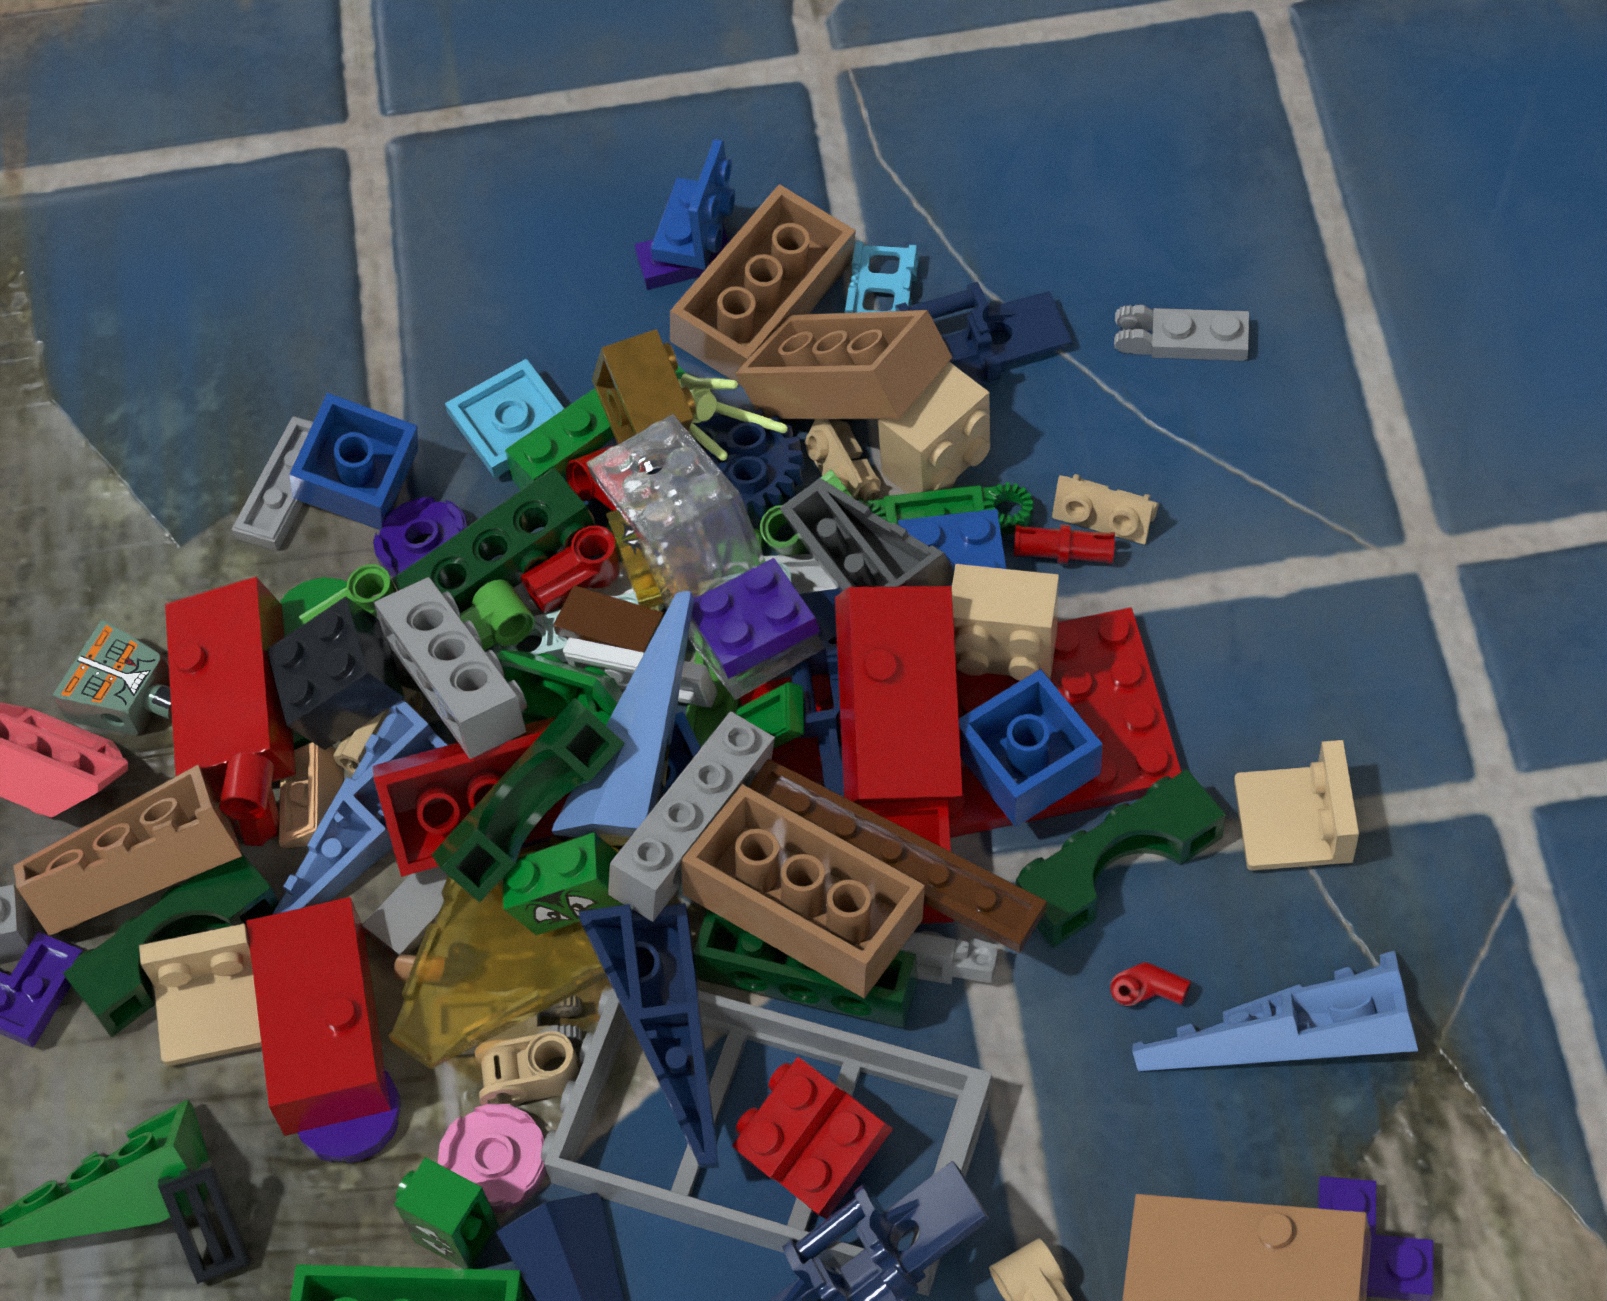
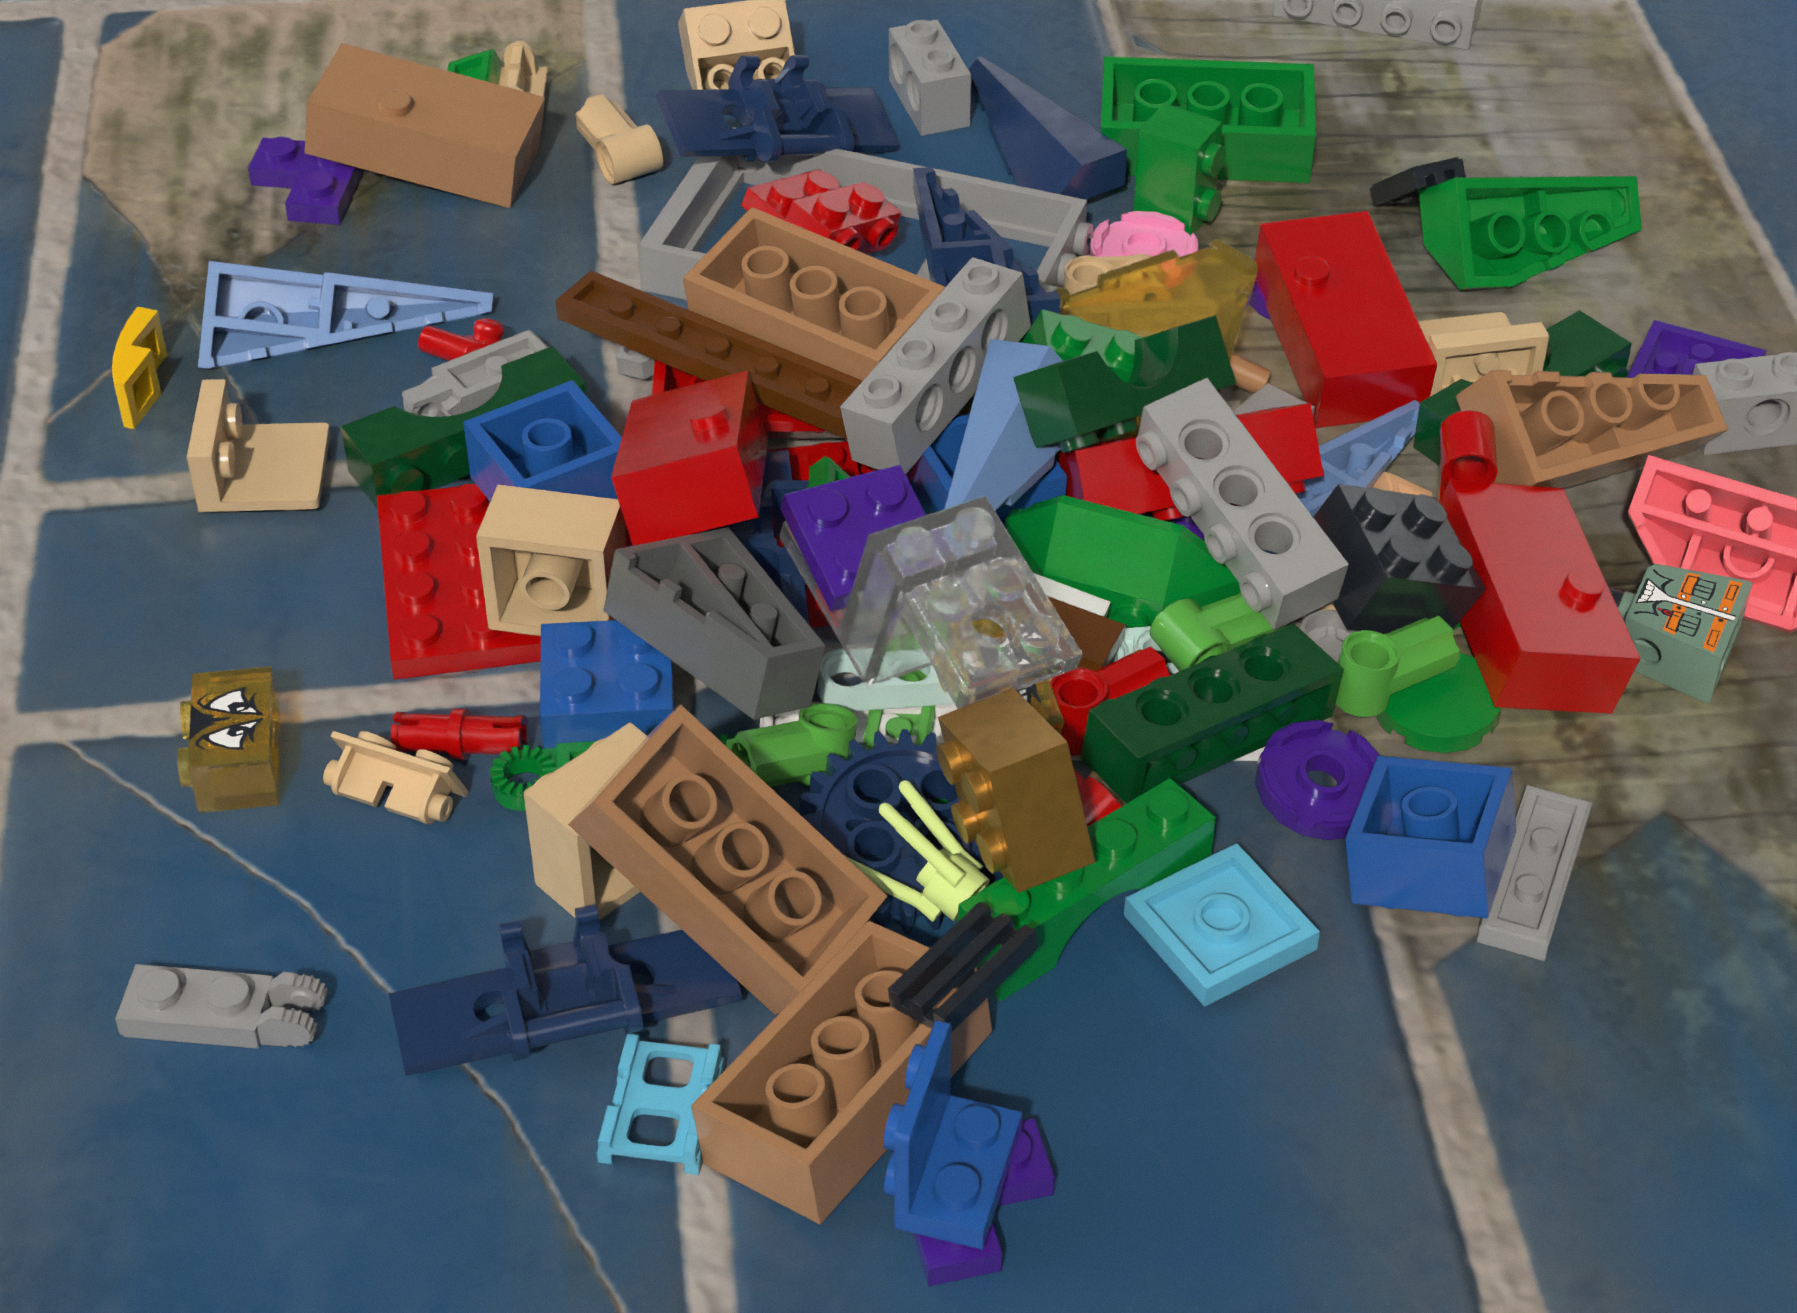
camera: 175 degrees right, 15 degrees down
none -> yellow slope [112,306,168,429]
none -> clear yellow brick [178,666,281,813]
none -> light grey hinge [402,330,548,417]
none -> black tile [888,902,1038,1033]

